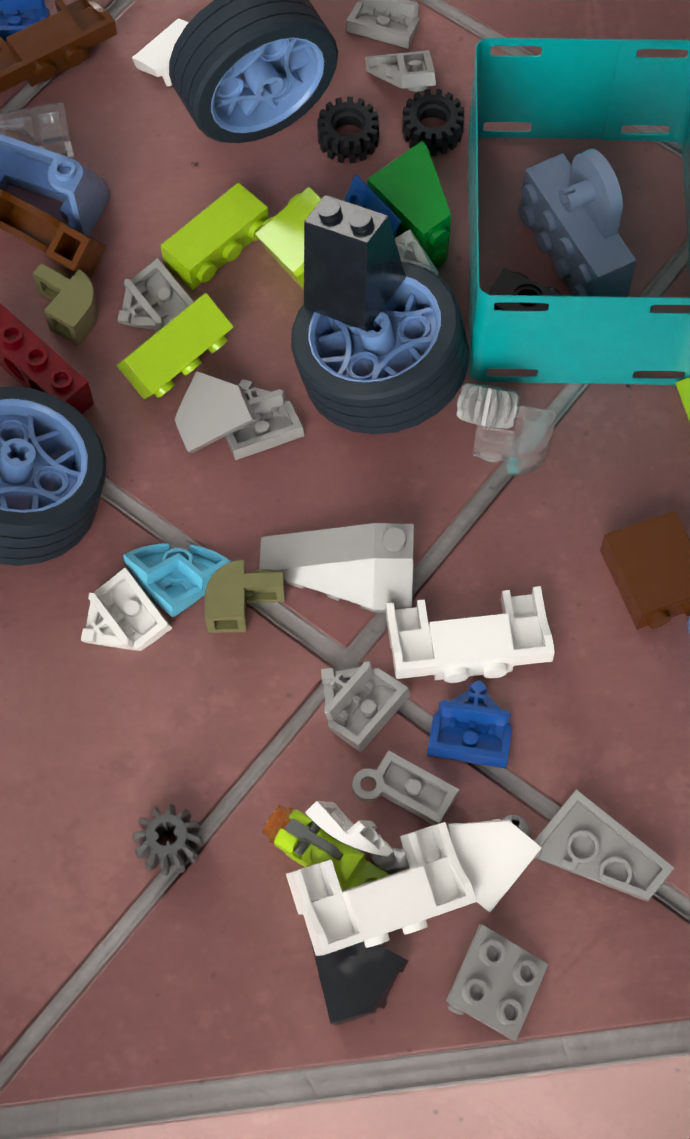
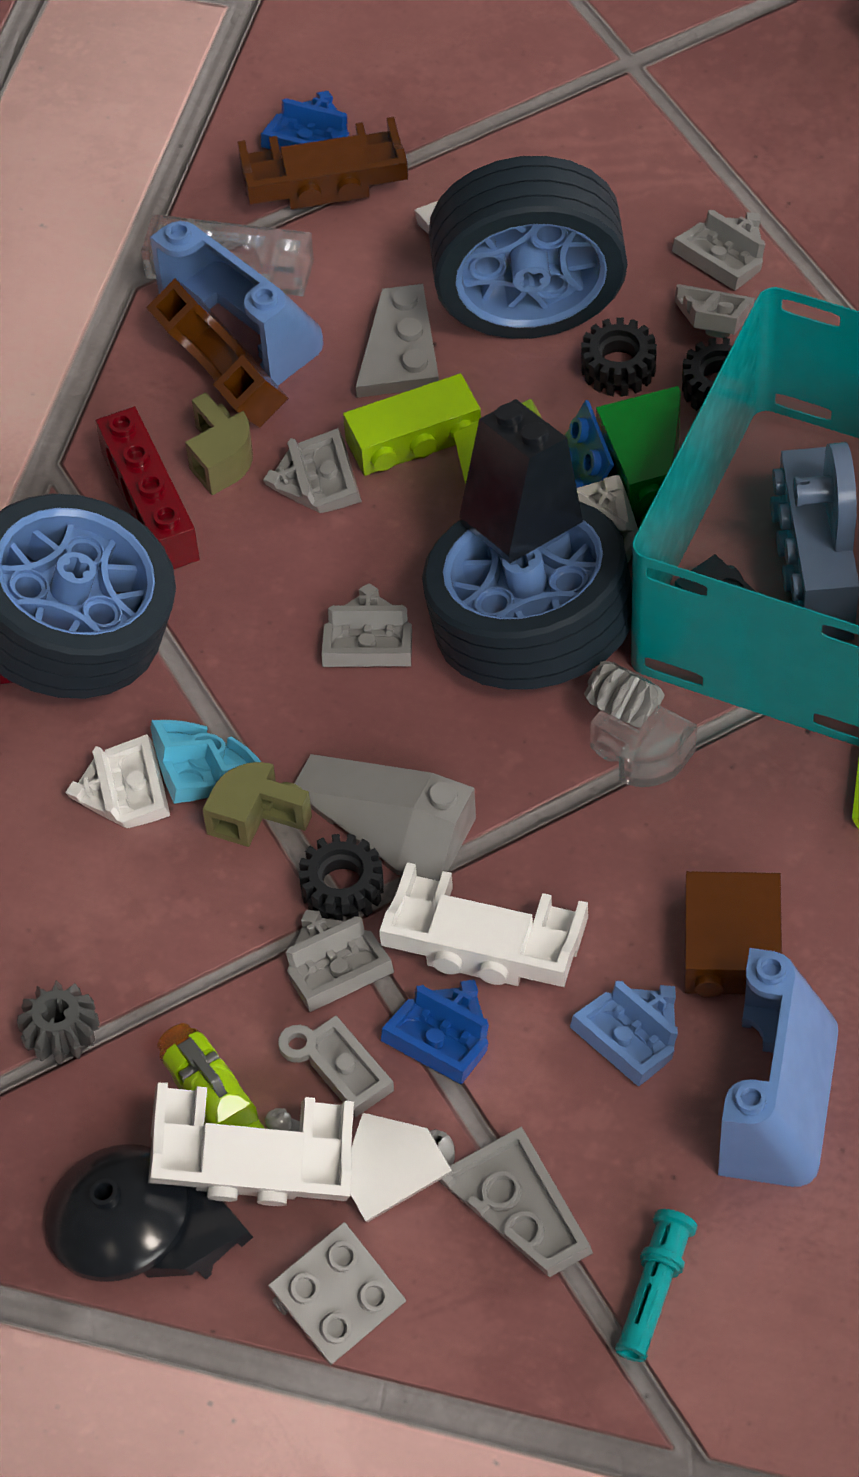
camera: 25 degrees right, 10 degrees down
lime brick [116,293,233,400] -> none
light grey slope [174,371,256,453] -> none
white slope [305,801,393,857] -> none
none -> black dish [45,1144,190,1282]
none -> black tyre [298,834,384,921]
none -> light grey wing [356,284,439,398]
none -> medium blue slope [570,981,678,1087]

